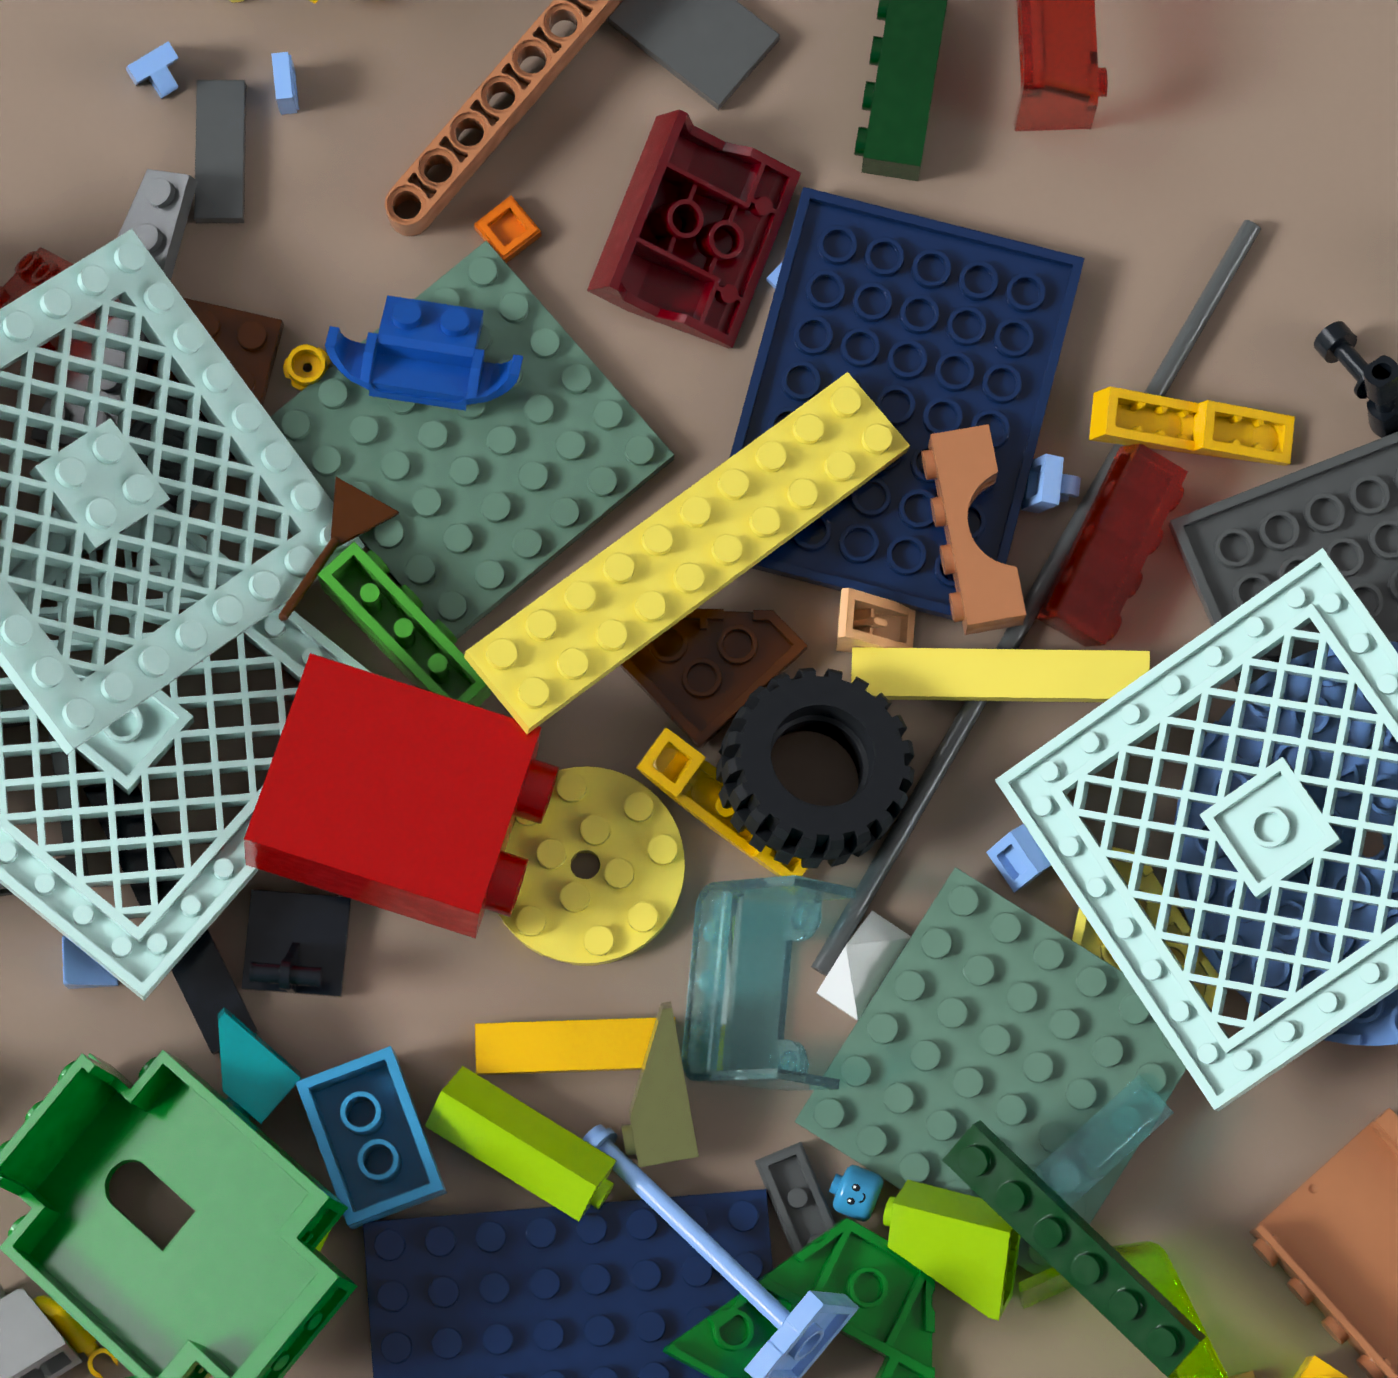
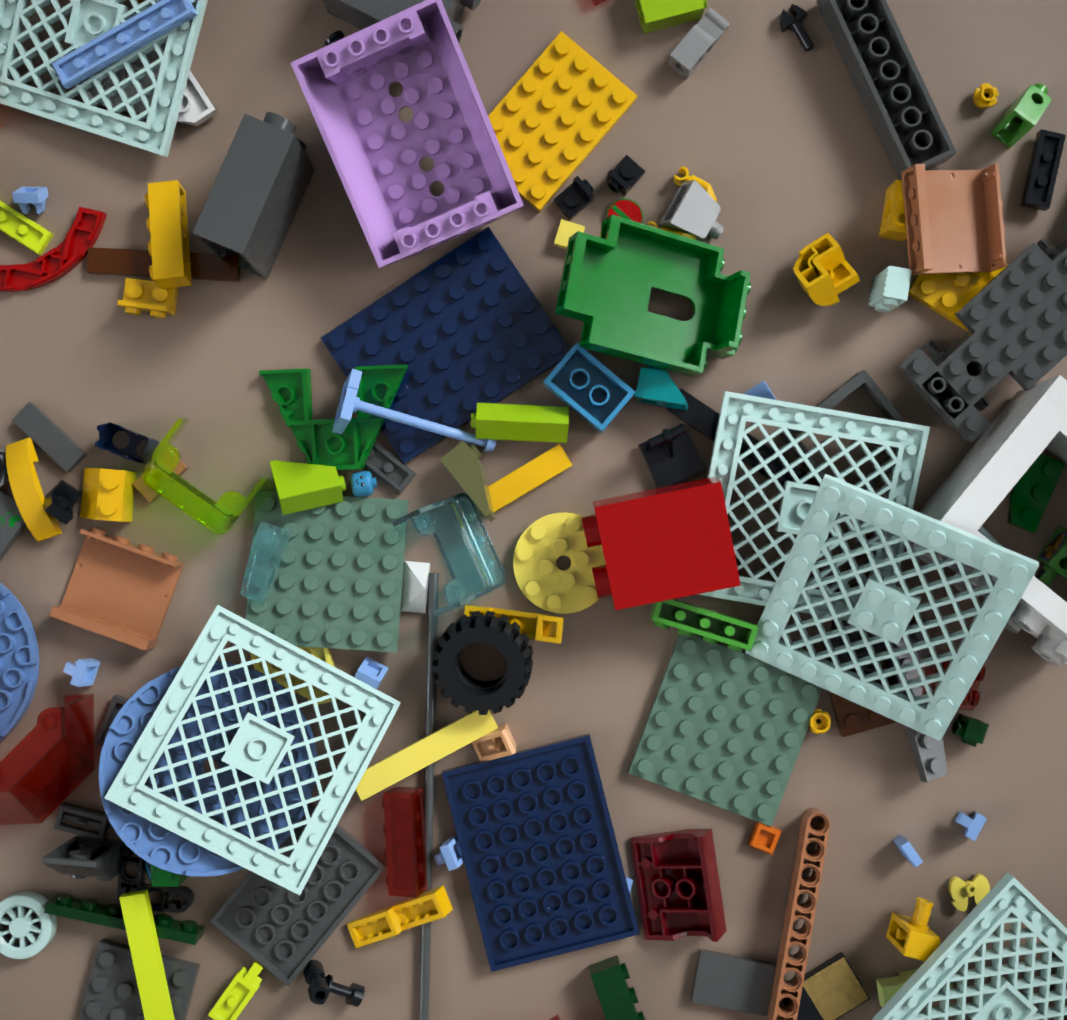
camera: 150 degrees right, 10 degrees up
dark grey tile [194,80,247,223] -> none
reddish brown piece [278,477,399,621] -> none
blue plate [325,295,523,411] -> none
light yellow plate [464,372,910,734] -> none
reddish brown plate [620,608,807,749] -> none
nougat arch [921,424,1026,635] -> none
dark green plate [942,1120,1206,1377] -> none
none -> dark green plate [952,713,989,747]

